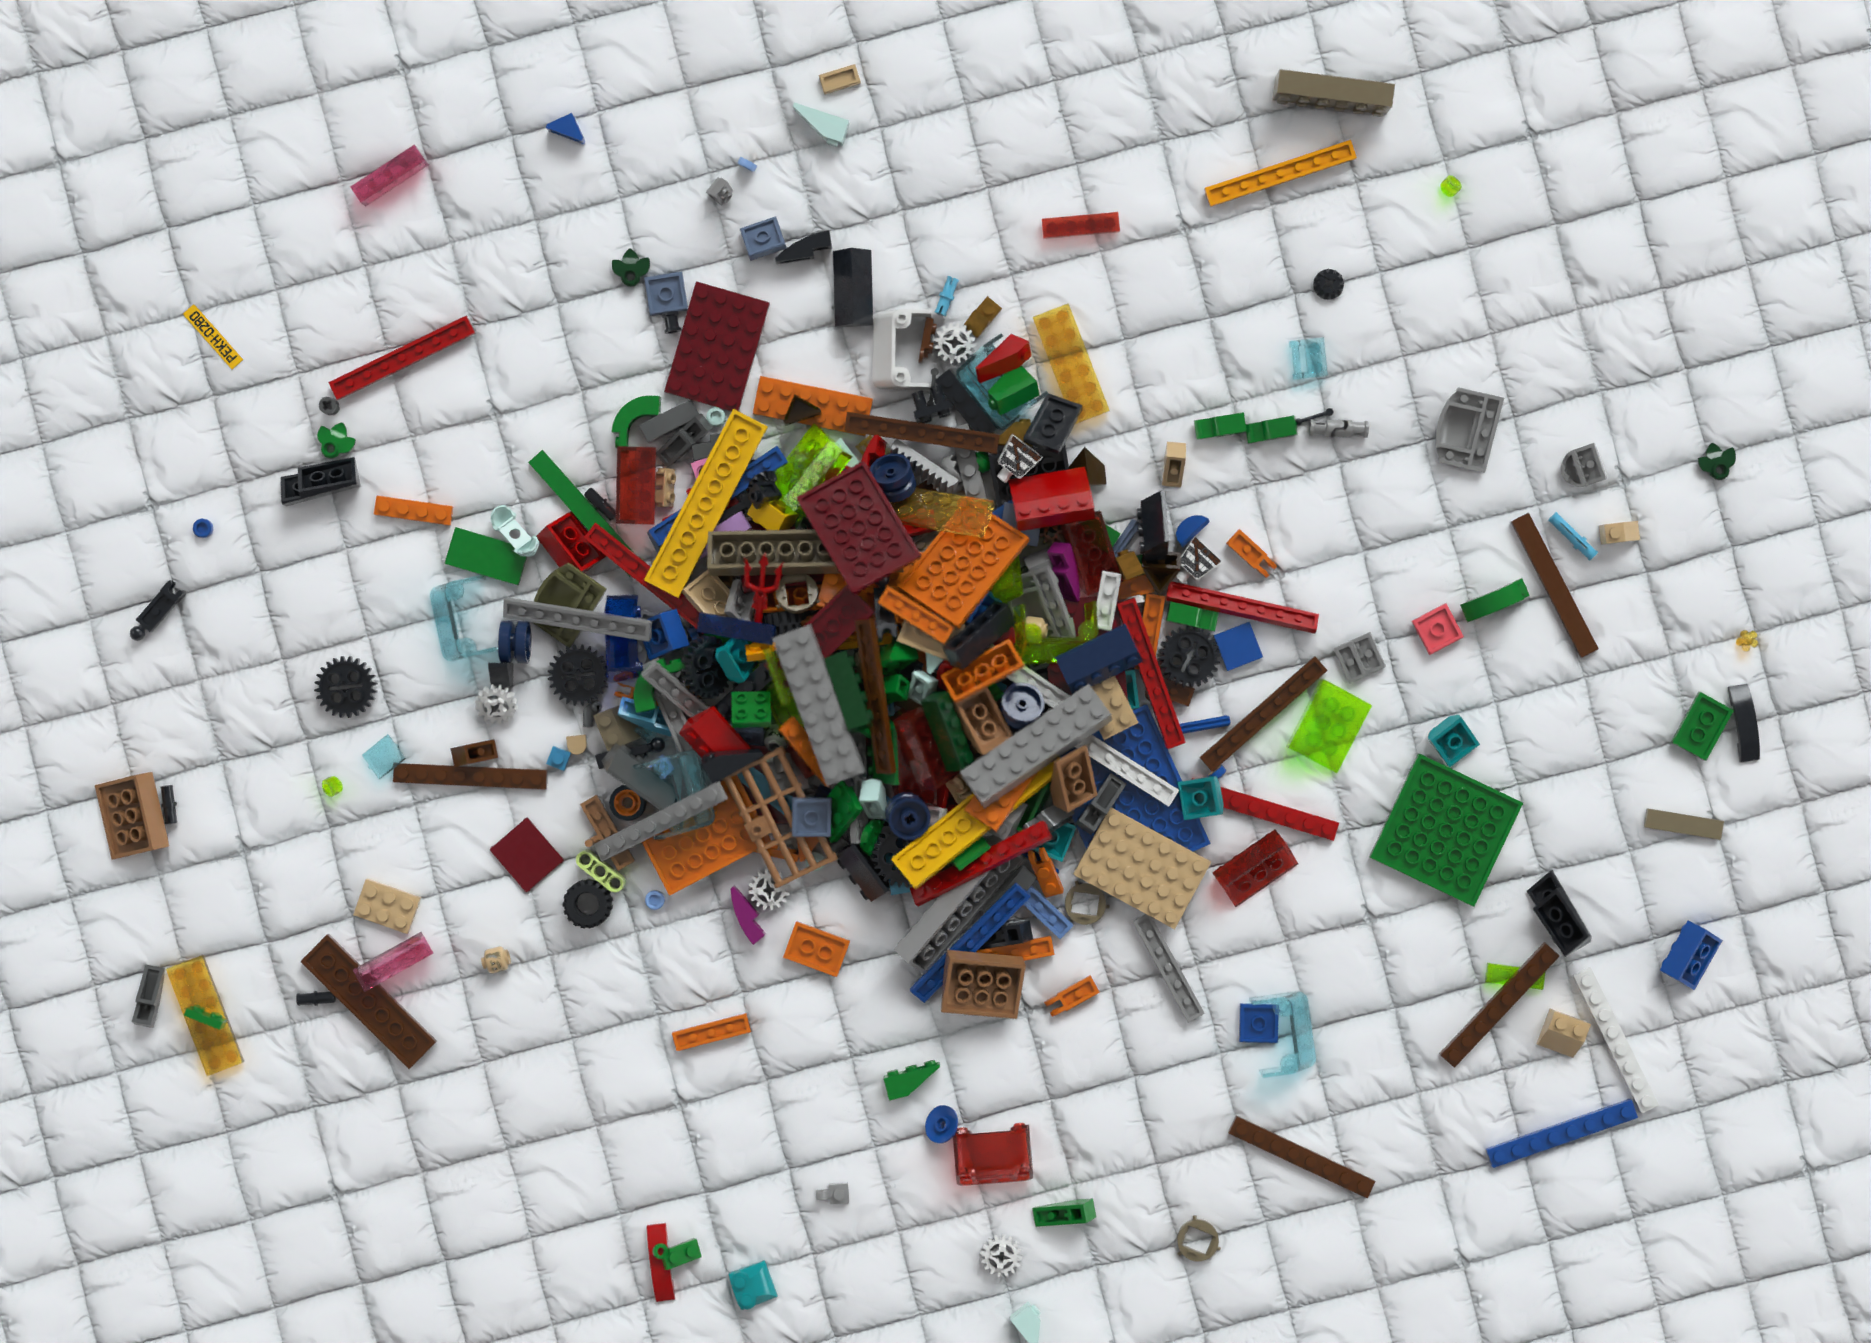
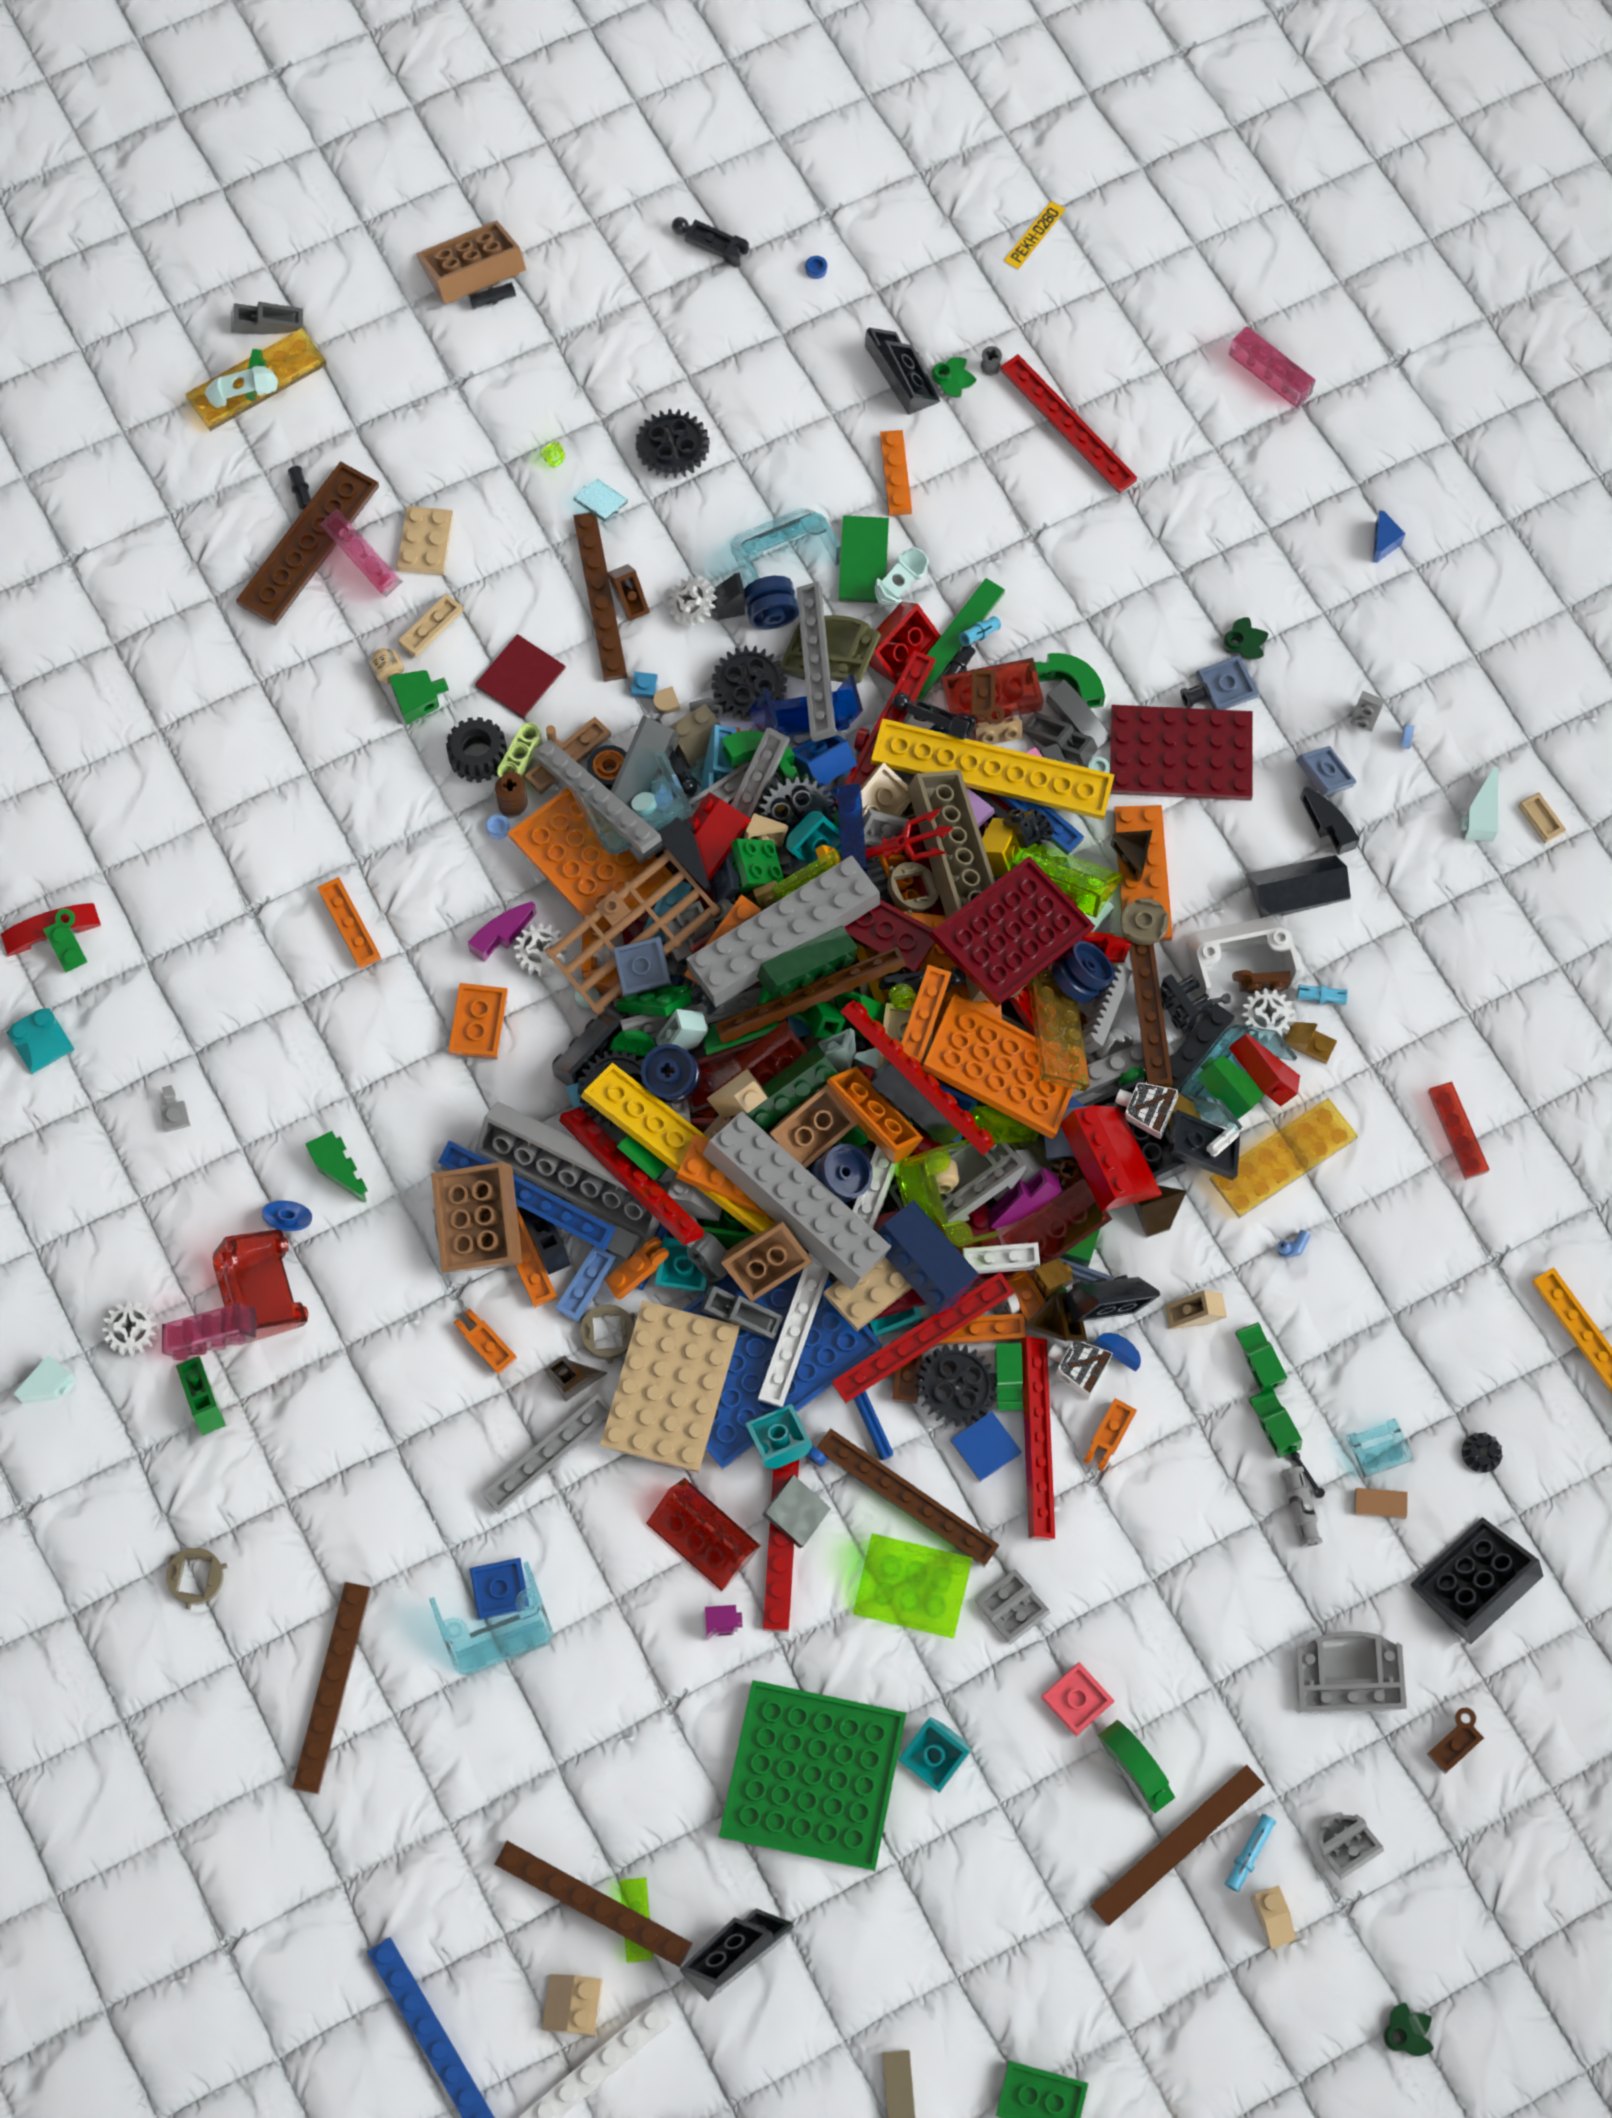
camera: 70 degrees right, 20 degrees down
none -> clear pink brick [162,1303,256,1361]
none -> light aqua piece [205,366,278,408]
none -> green torso [389,670,449,725]
none -> tan plate [398,594,464,658]
none -> reddish brown piece [495,771,528,817]
none -> dark brown slope [544,1355,607,1401]
none -> light aqua tile [631,792,657,816]
none -> magenta window [705,1605,743,1641]
none -> tan slope [707,1069,768,1118]
none -> tan slope [744,813,788,848]
none -> medium nougat plate [753,881,782,911]
none -> tile [762,1475,831,1549]
none -> red plate [840,1000,995,1156]
none -> red tile [854,728,870,752]
none -> clear neon green tile [888,984,917,1010]
none -> black plate [892,692,976,740]
none -> medium azure pin [958,616,1001,646]
none -> reddish brown hinge [971,669,1005,725]
none -> dark tan tile [1120,898,1169,945]
none -> white piece [1207,1126,1239,1157]
none -> medium blue arm [1277,1230,1311,1258]
none -> medium nougat tile [1354,1488,1408,1519]
none -> black slope [1410,1517,1543,1644]
none -> reddish brown hinge [1427,1707,1484,1774]

